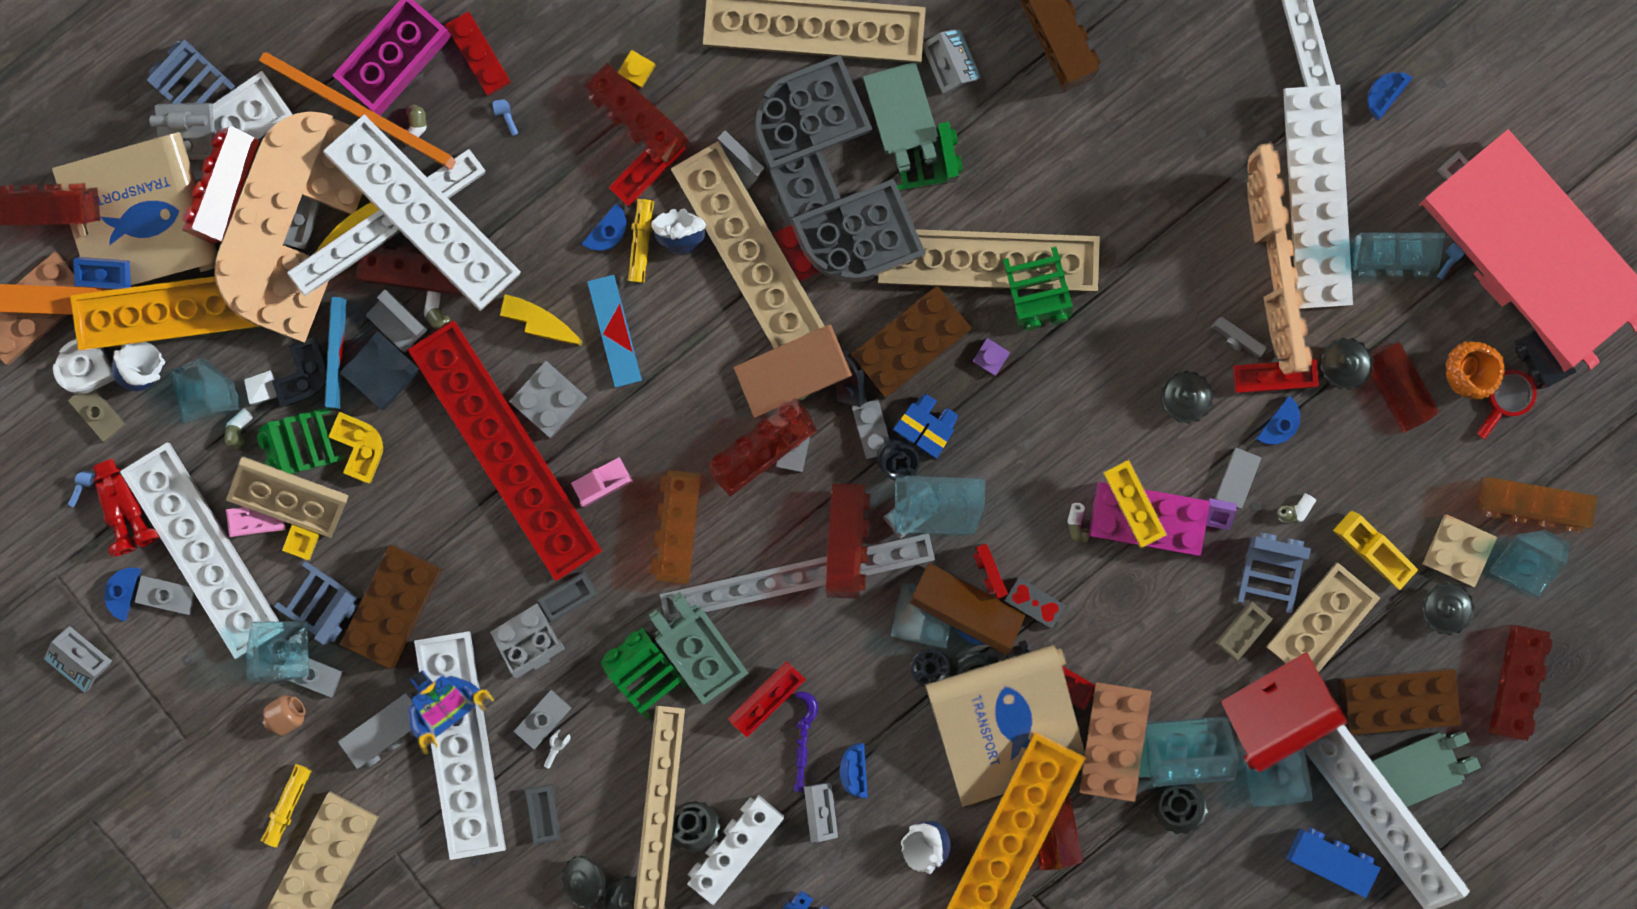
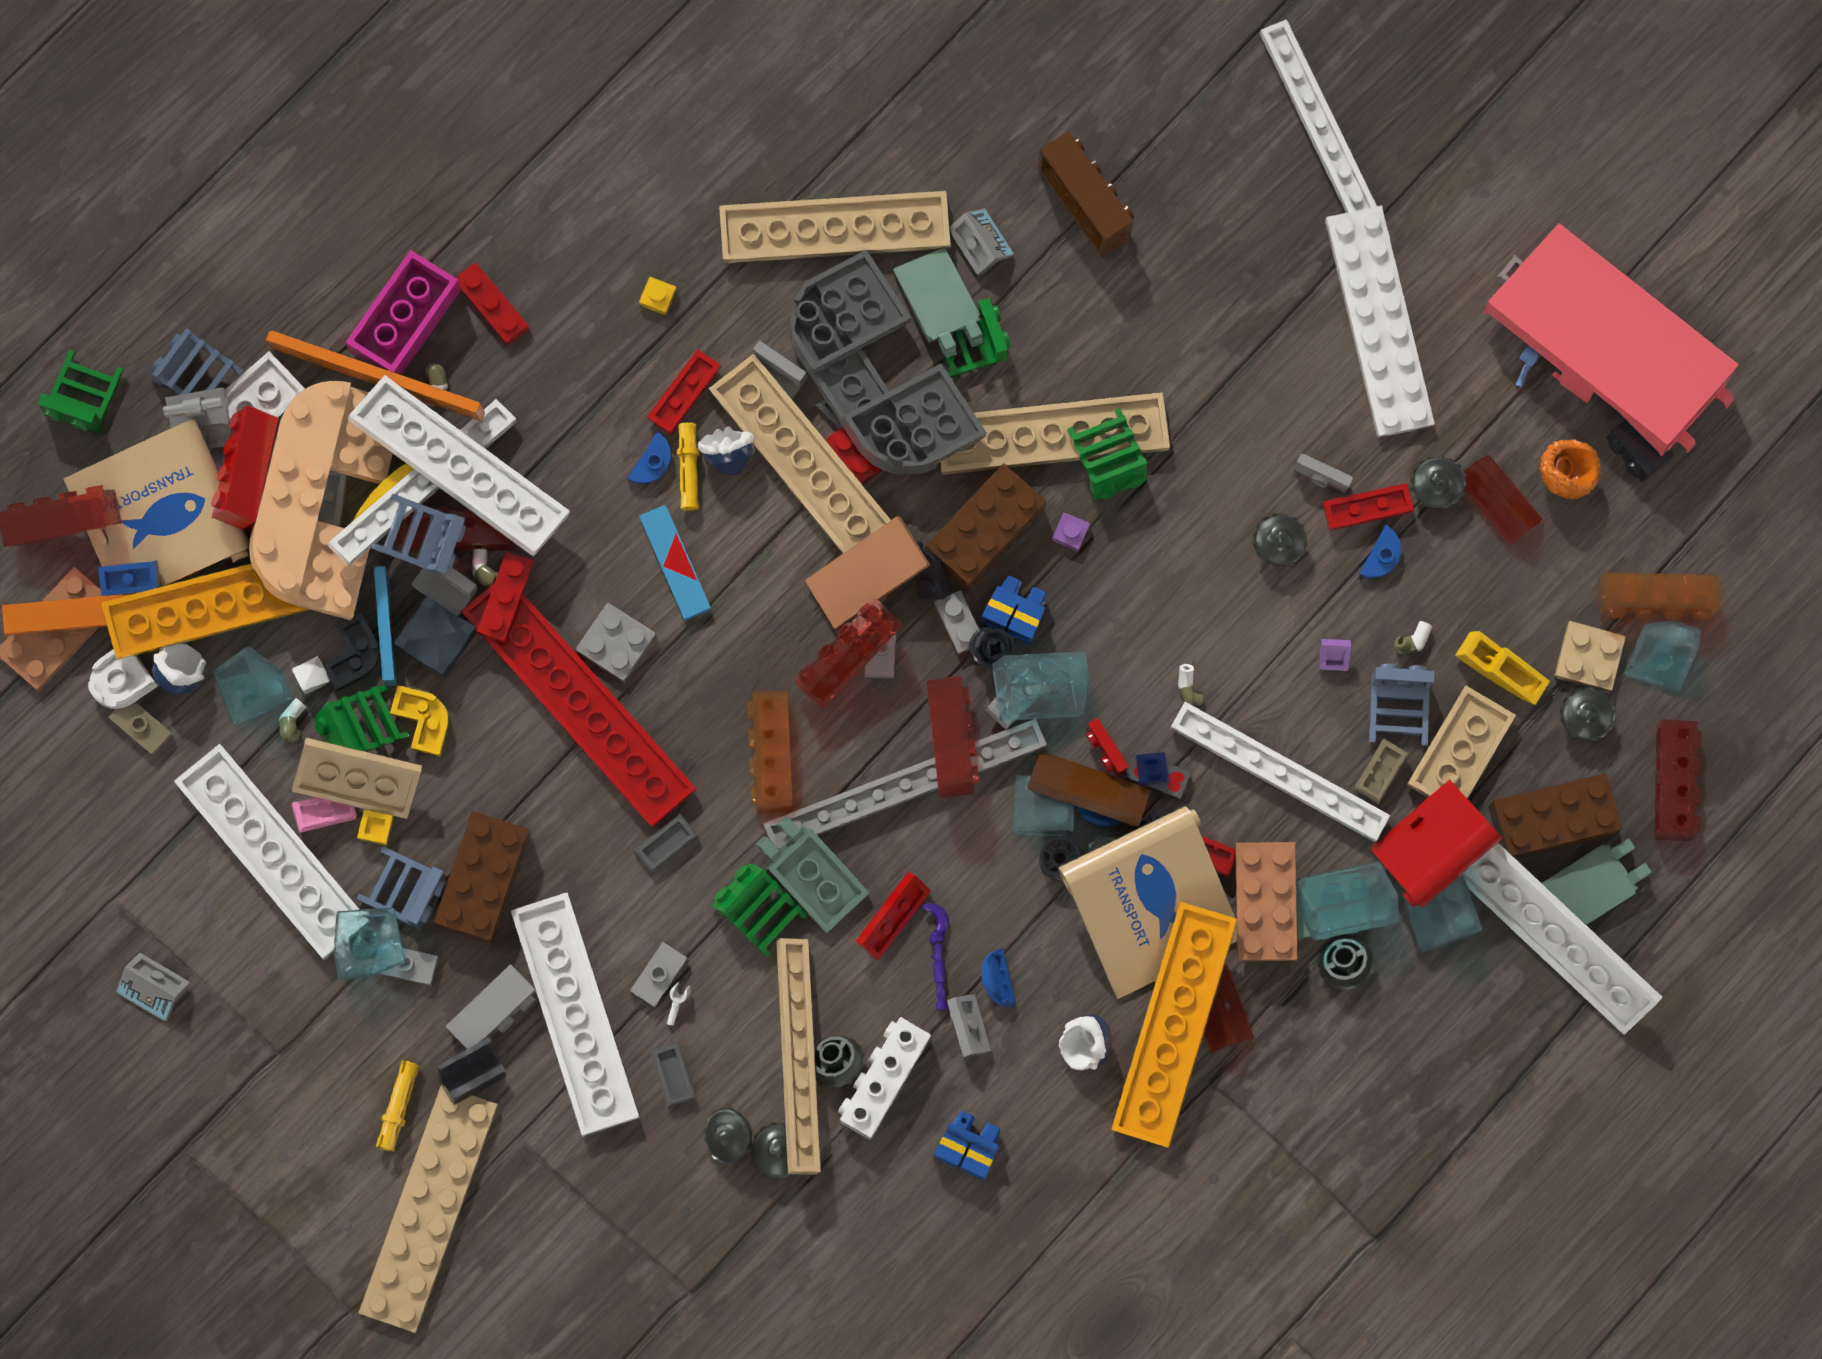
camera: 15 degrees left, 10 degrees down
medium blue hand [68,471,95,507] -> none
red piece [93,459,159,557] -> none
blue plate [104,567,142,621] -> none
light grey plate [135,576,195,615] -> none
nougat head [263,695,305,736] -> none
torso [408,670,494,754] -> none
light grey plate [490,604,565,678] -> none
medium blue hand [493,99,518,136] -> none
yellow slope [500,294,582,346] -> none
bright pink panel [571,457,633,507] -> none
clear red brick [585,63,689,165] -> none
dark pink brick [1089,482,1210,556] -> none
yellow plate [1103,460,1166,548] -> none
light grey tile [1215,448,1261,509] -> none
light nougat plate [1247,144,1311,374] -> none
blue brick [1286,827,1380,898] -> none
clear light blue slope [1350,233,1445,277] -> none
blue plate [1367,72,1413,121] -> none
piece [1476,370,1537,440] -> none
none -> green plate [37,349,124,434]
none -> sand blue plate [372,494,466,574]
none -> black panel [437,1038,506,1105]
none -> red plate [477,551,534,643]
none -> clear blue tile [1135,752,1169,786]
none -> white plate [1170,702,1390,842]

